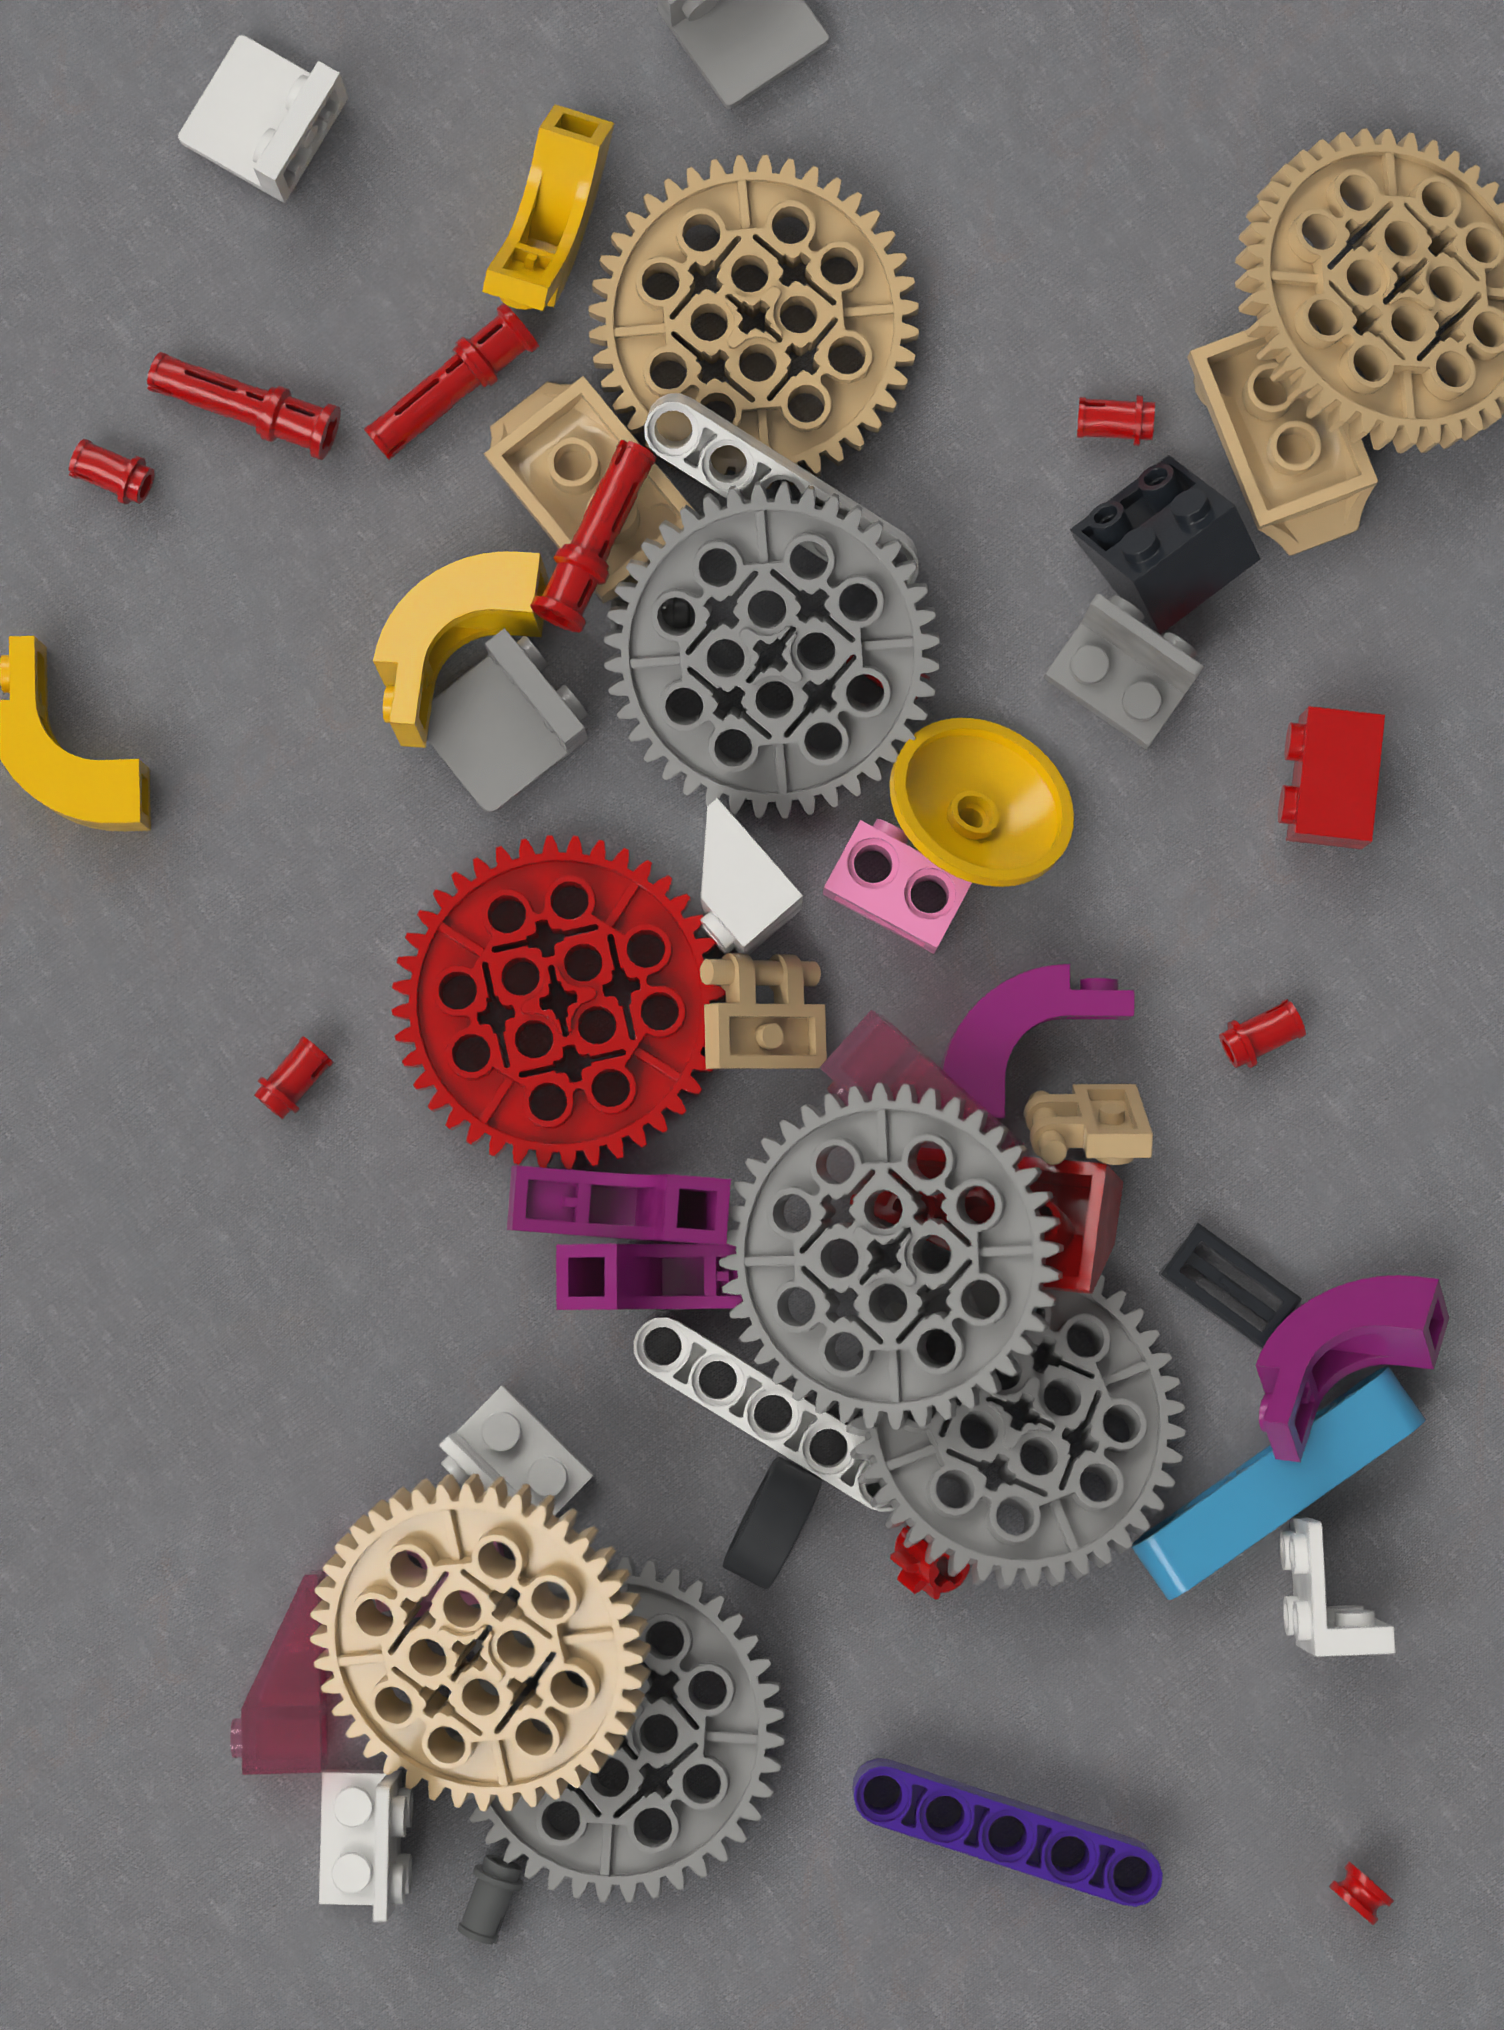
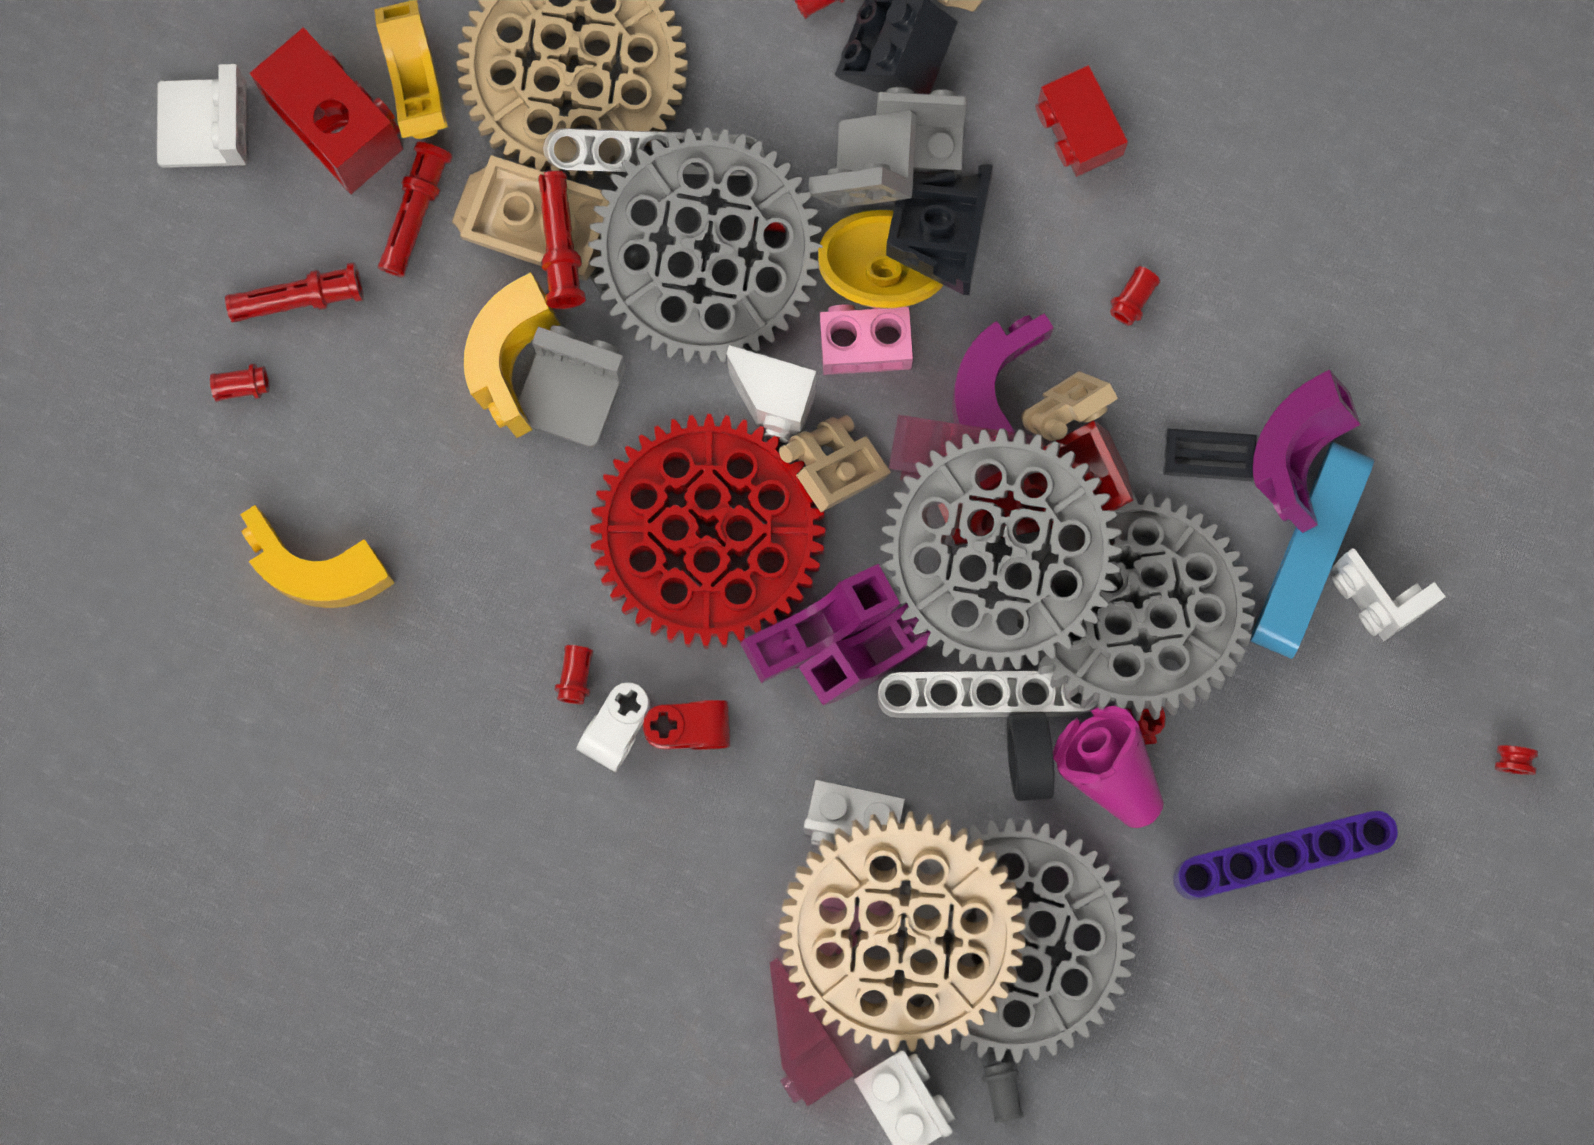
camera: 30 degrees left, 5 degrees down
none -> red piece [249,27,404,195]
none -> white piece [576,682,651,772]
none -> red piece [643,700,731,750]
none -> light grey bracket [808,110,917,208]
none -> black wing [886,164,993,296]
none -> dark pink cone [1053,706,1164,828]

